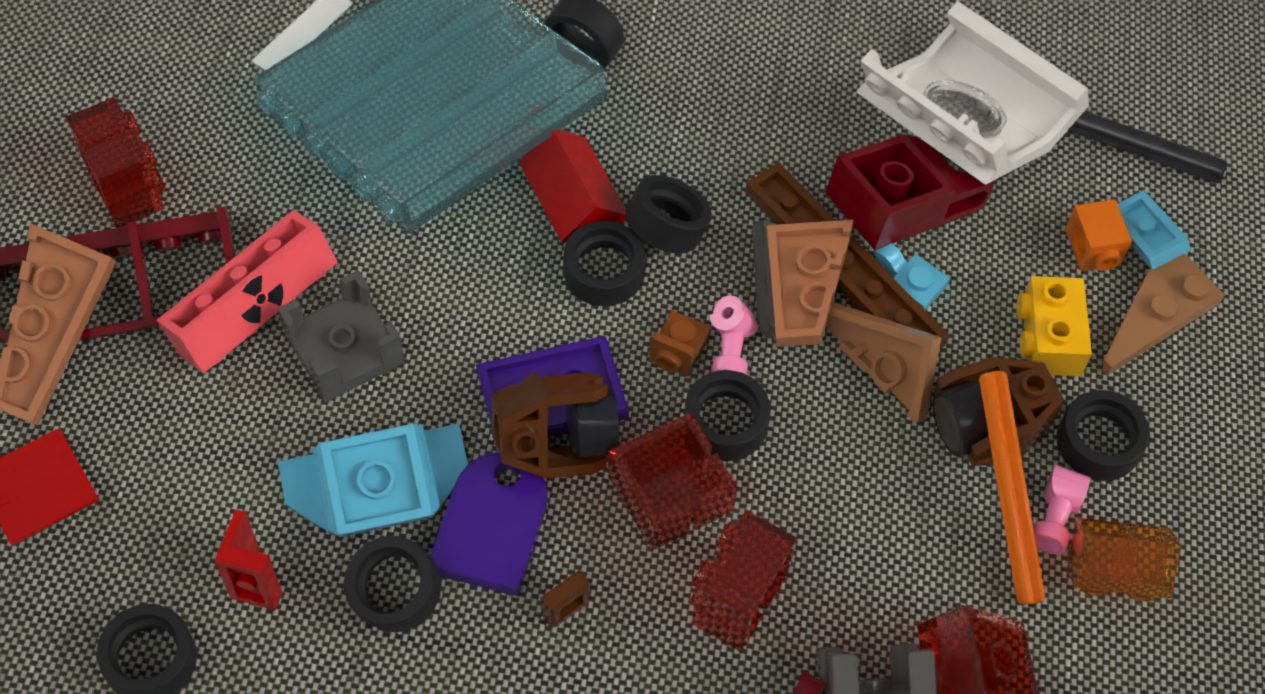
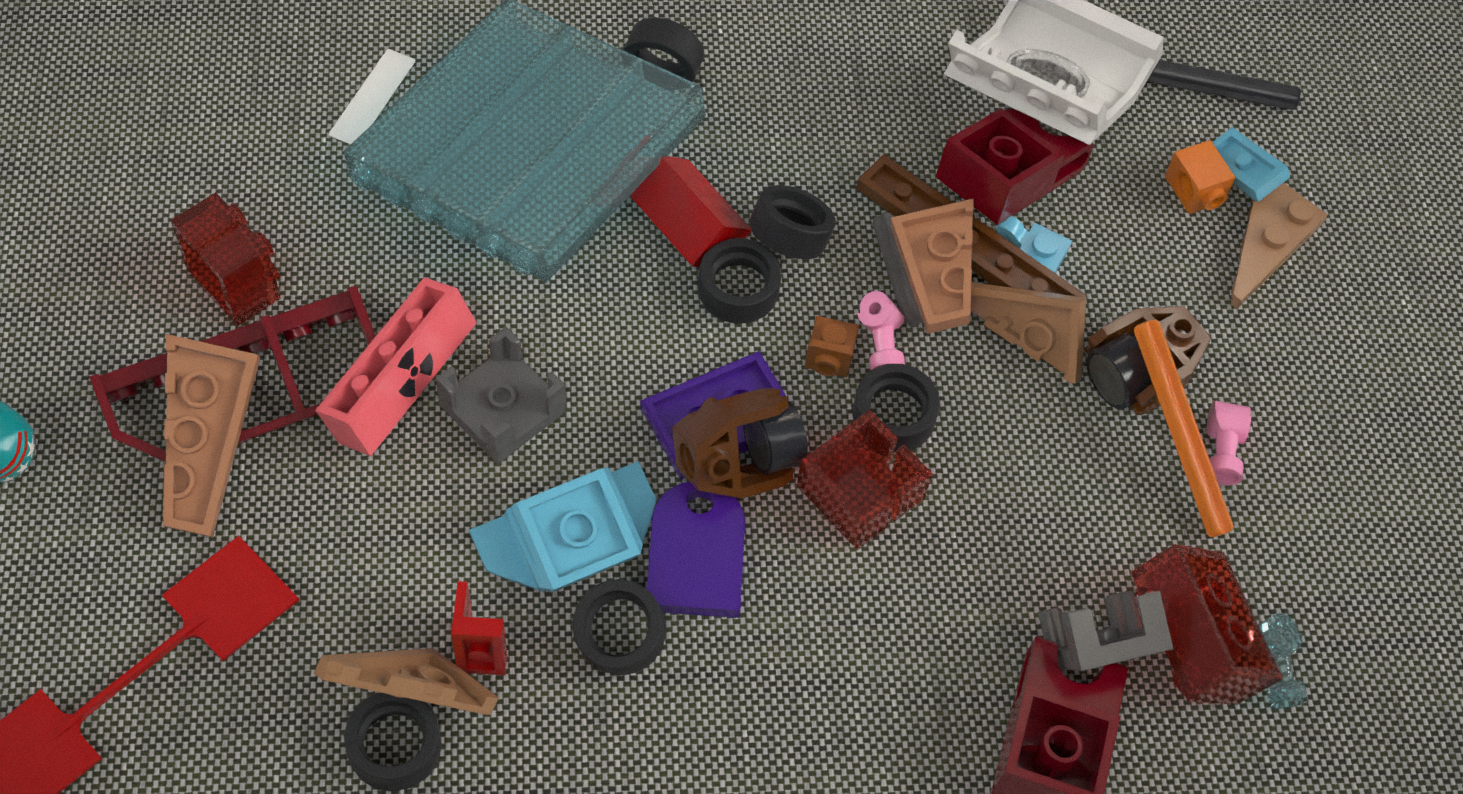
camera: 15 degrees left, 0 degrees up
reddish brown tile [540,570,589,628] -> none
clear red piece [689,510,797,652] -> none
yellow brick [1017,276,1092,376] -> none
black tyre [1056,390,1150,481] -> none
clear orange brick [1067,518,1181,601] -> none
none -> medium nougat wing [314,648,499,715]

